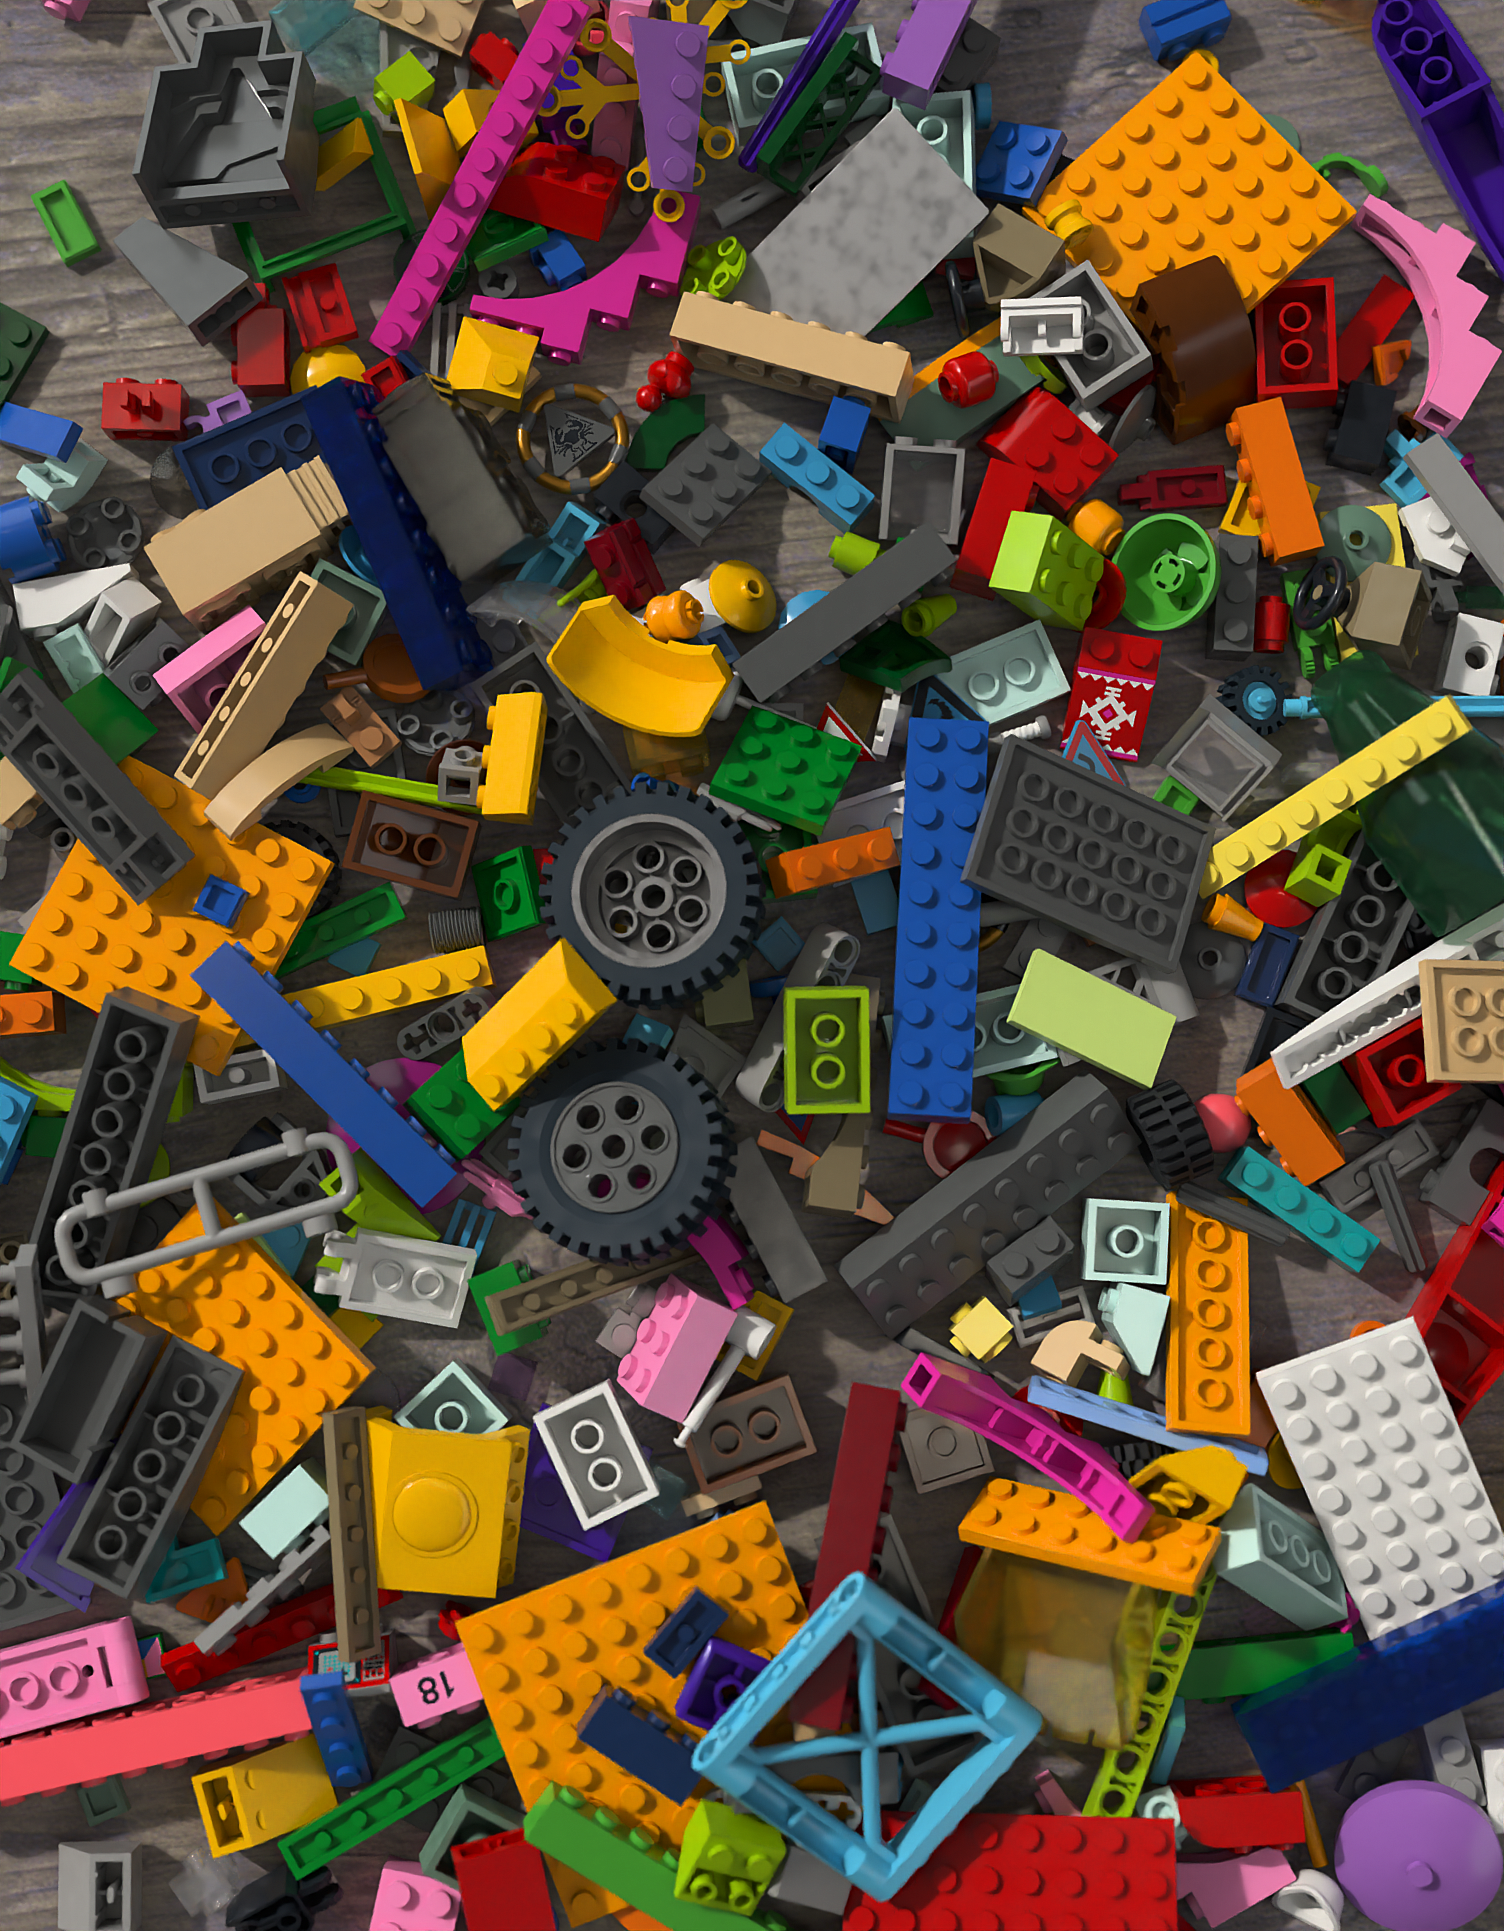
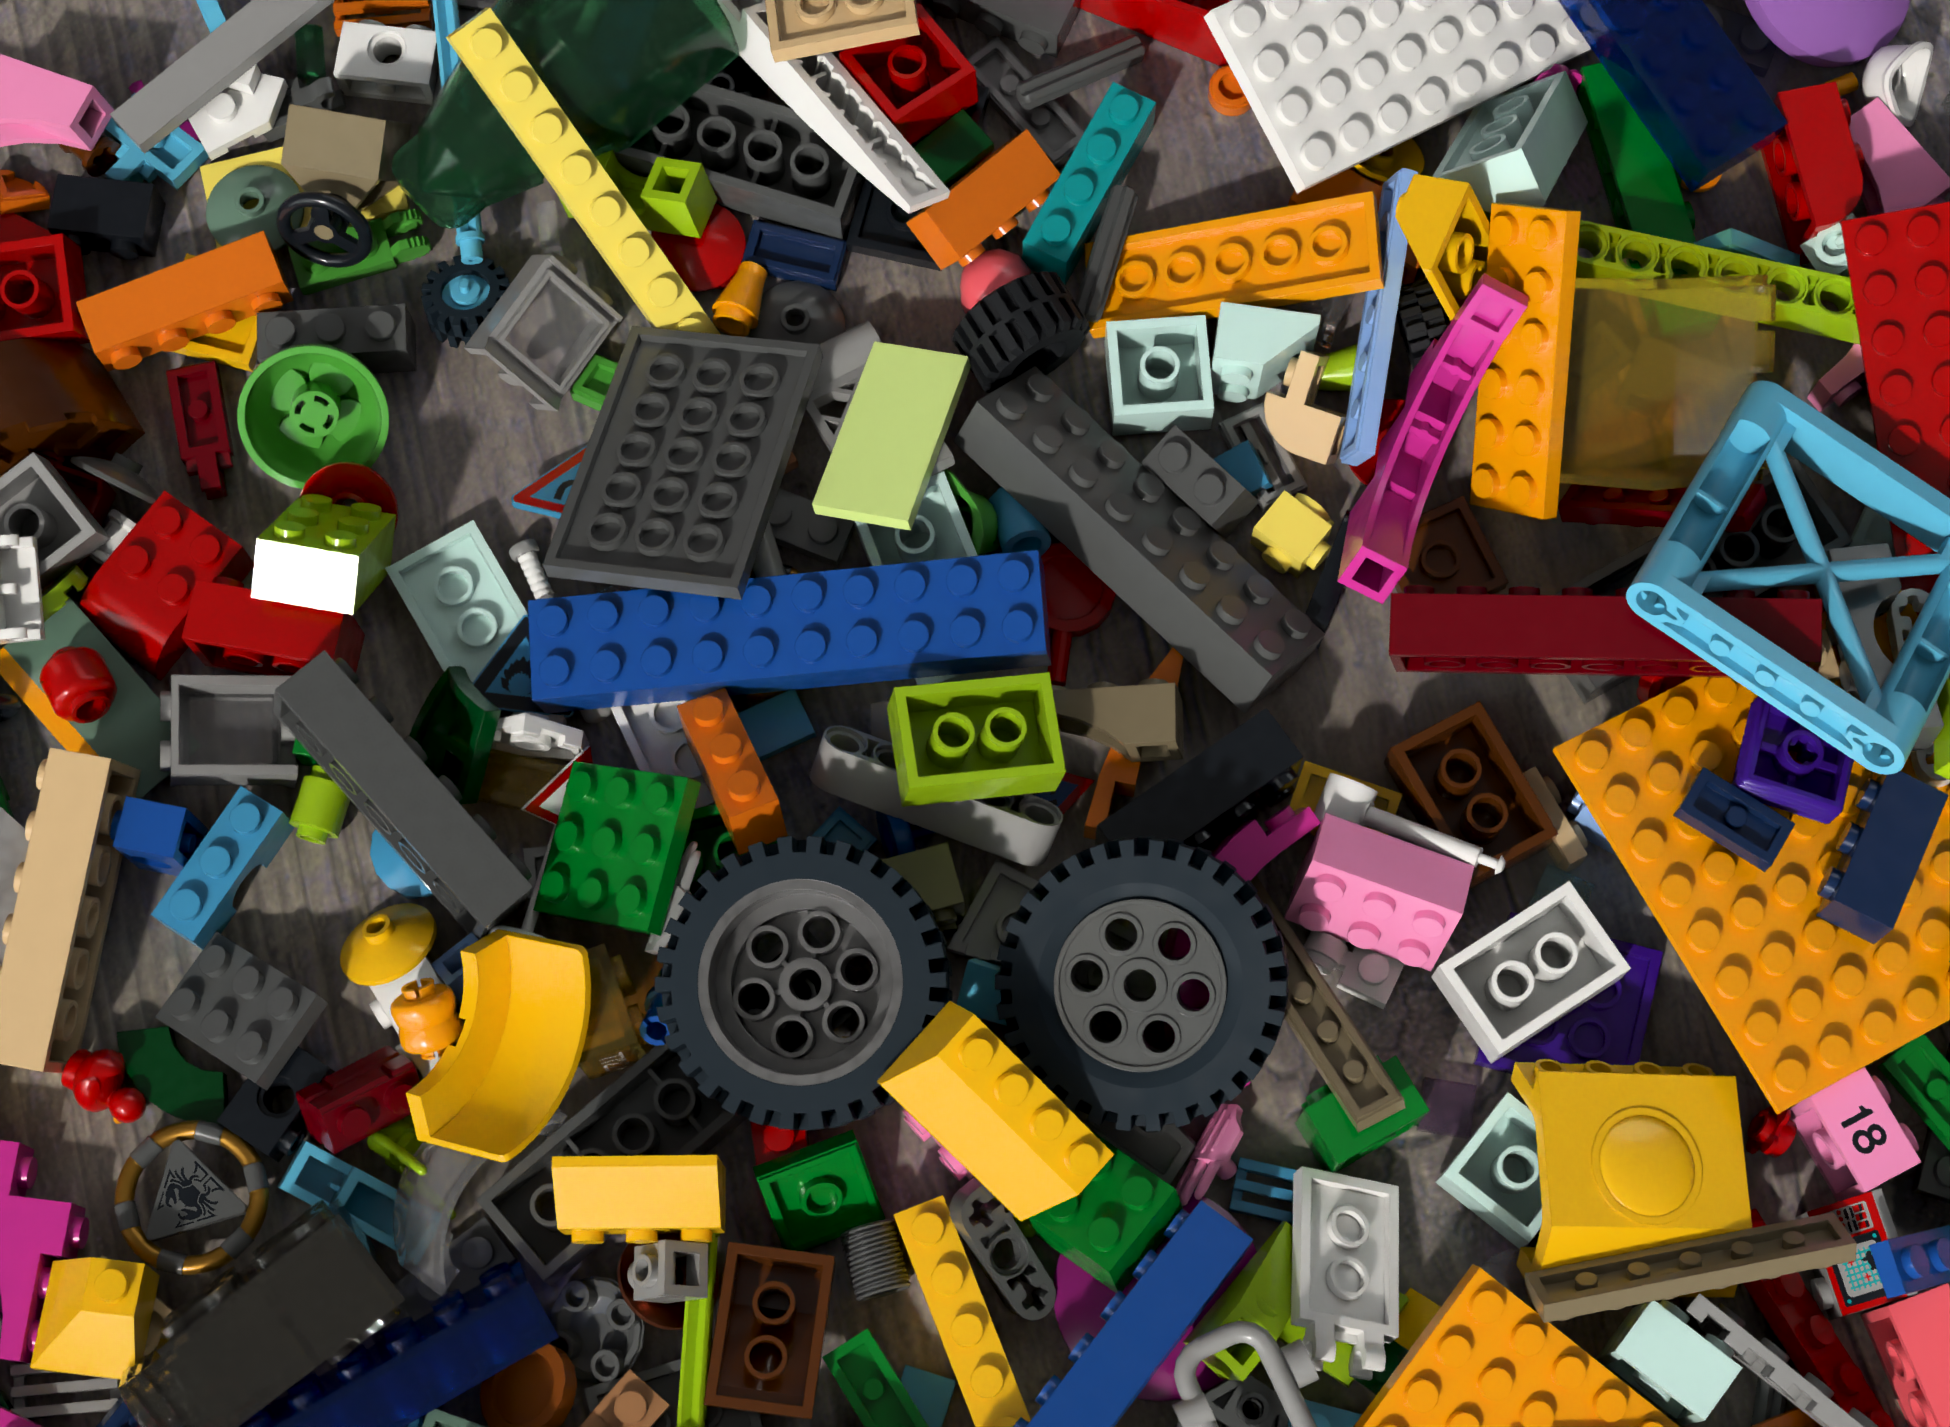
camera: 90 degrees left, 10 degrees down
lime cone [901,593,957,637] -> none
red slope [1059,627,1163,763] -> none
light orange head [1066,498,1125,556] -> none
red brick [1253,595,1291,654] -> none

